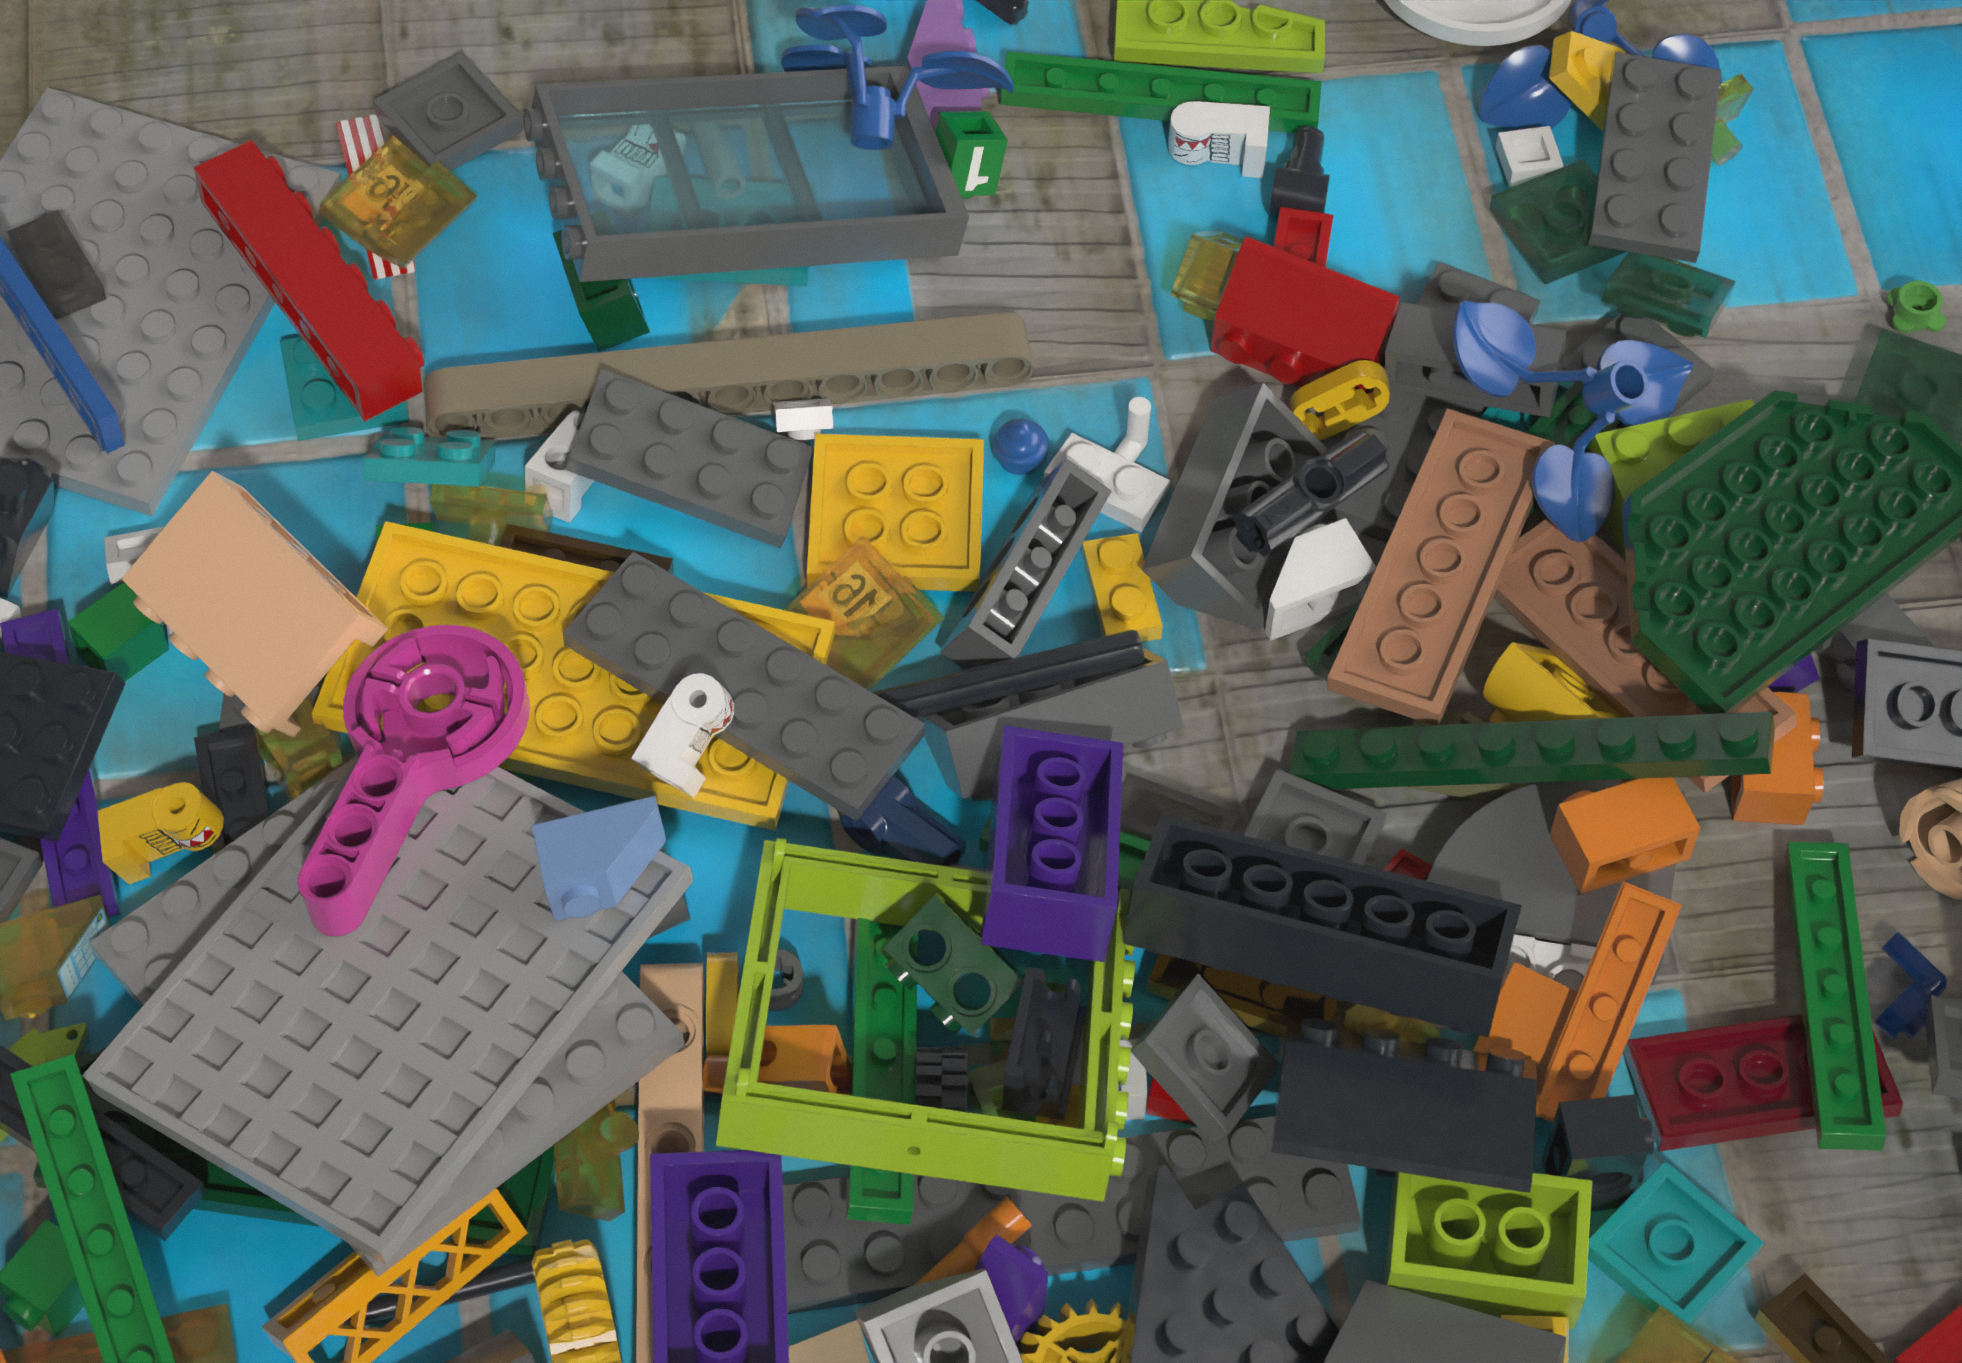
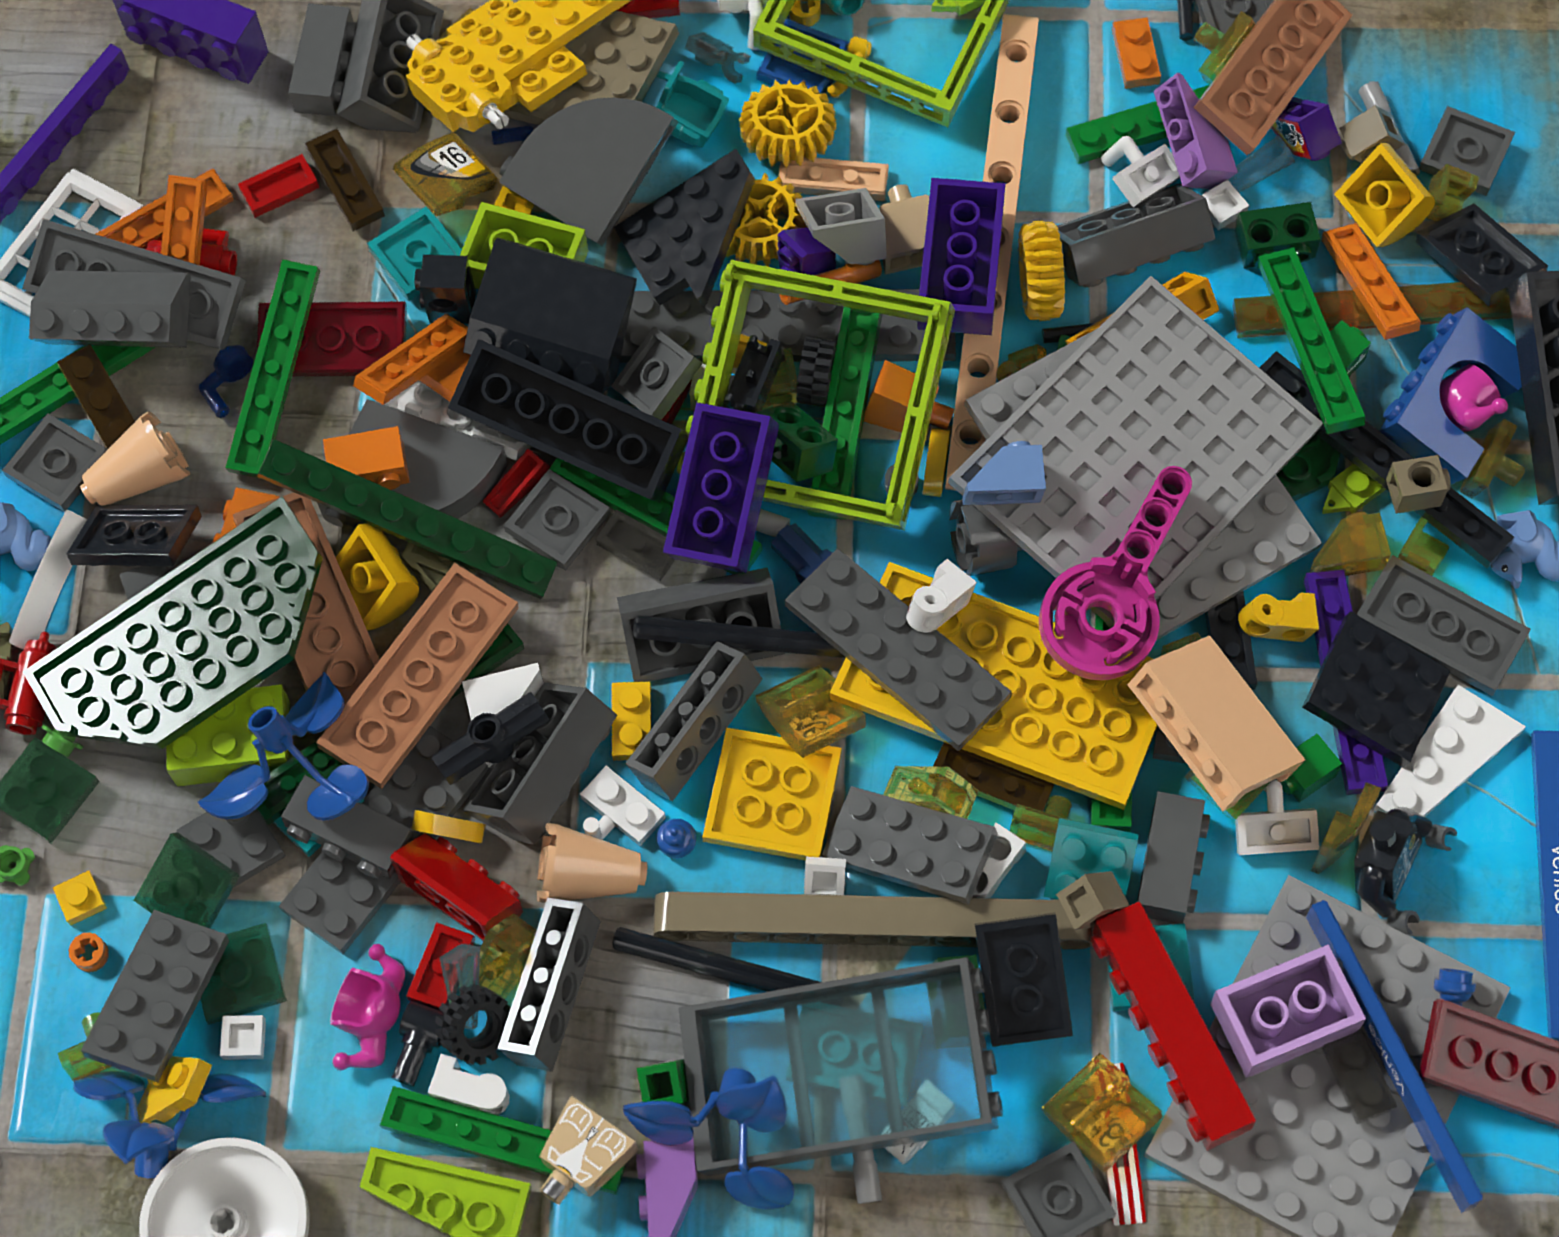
camera: 165 degrees left, 10 degrees up
none -> yellow plate [52,870,107,926]
none -> orange bush [69,932,109,972]
none -> dark pink piece [330,944,406,1071]
none -> black tyre [435,984,511,1065]
none -> clear light blue piece [439,944,480,1030]
none -> dark grey brick [498,897,601,1072]
none -> light nougat cone [537,823,648,903]
none -> tan torso [540,1096,638,1205]
none -> black axle [612,927,845,1007]
none -> clear yellow slope [883,766,979,819]
none -> black plate [974,913,1073,1047]
none -> dark tan brick [1056,871,1130,930]
none -> dark grey brick [1137,791,1210,924]
none -> lavender brick [1210,944,1366,1078]
none -> clear yellow slope [1311,782,1381,874]

